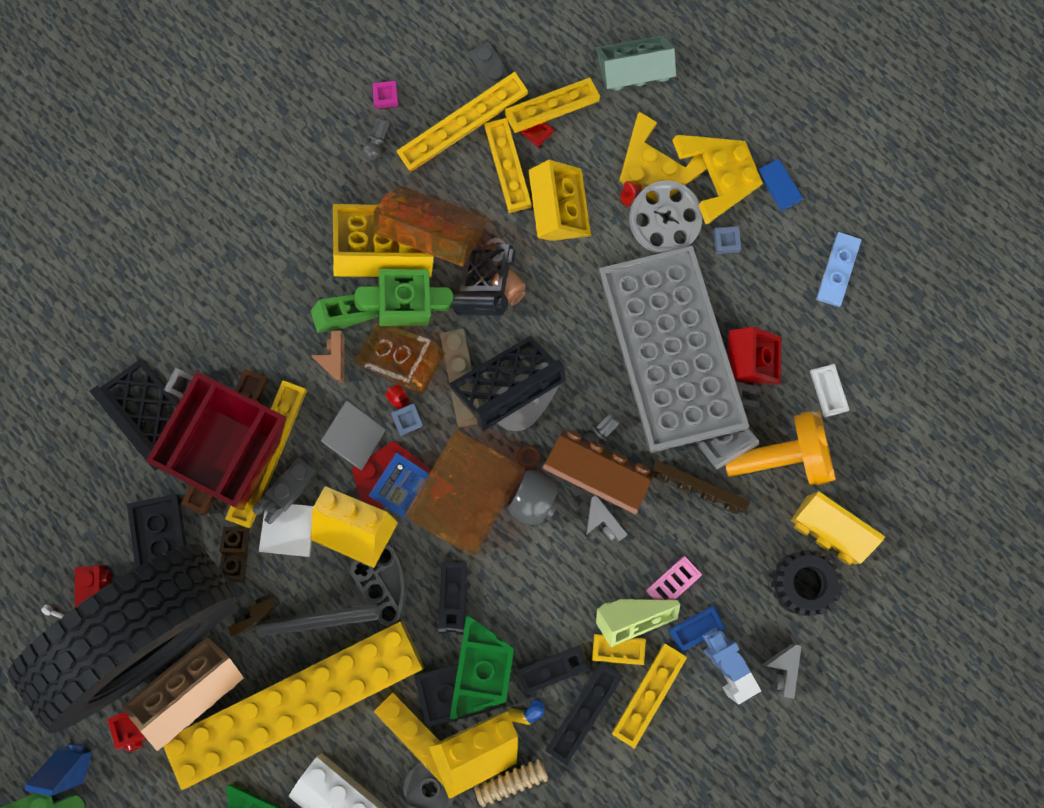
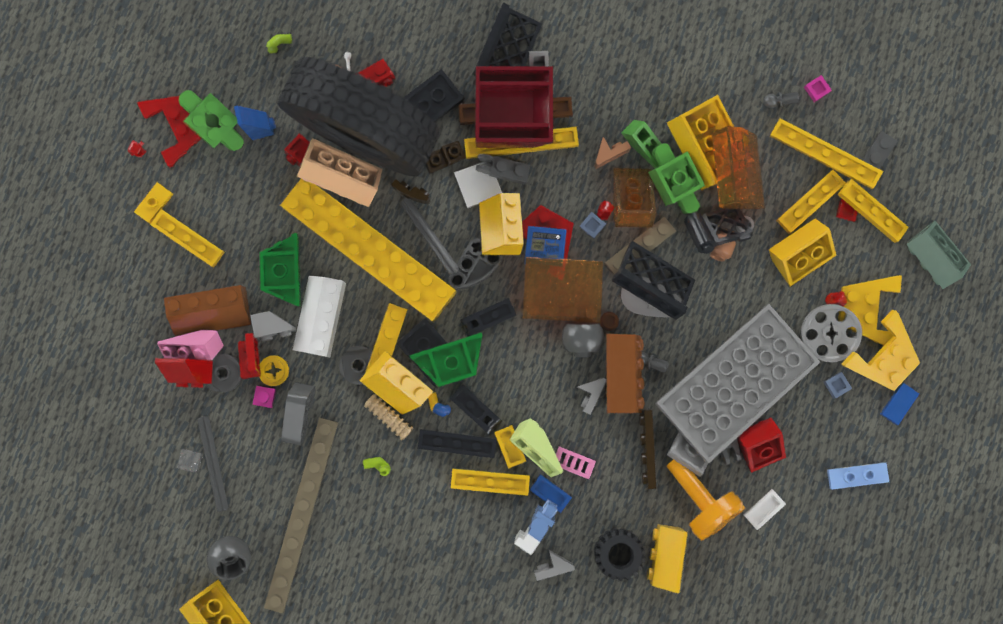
camera: 60 degrees right, 5 degrees up
light grey piece [321,401,386,470] -> none

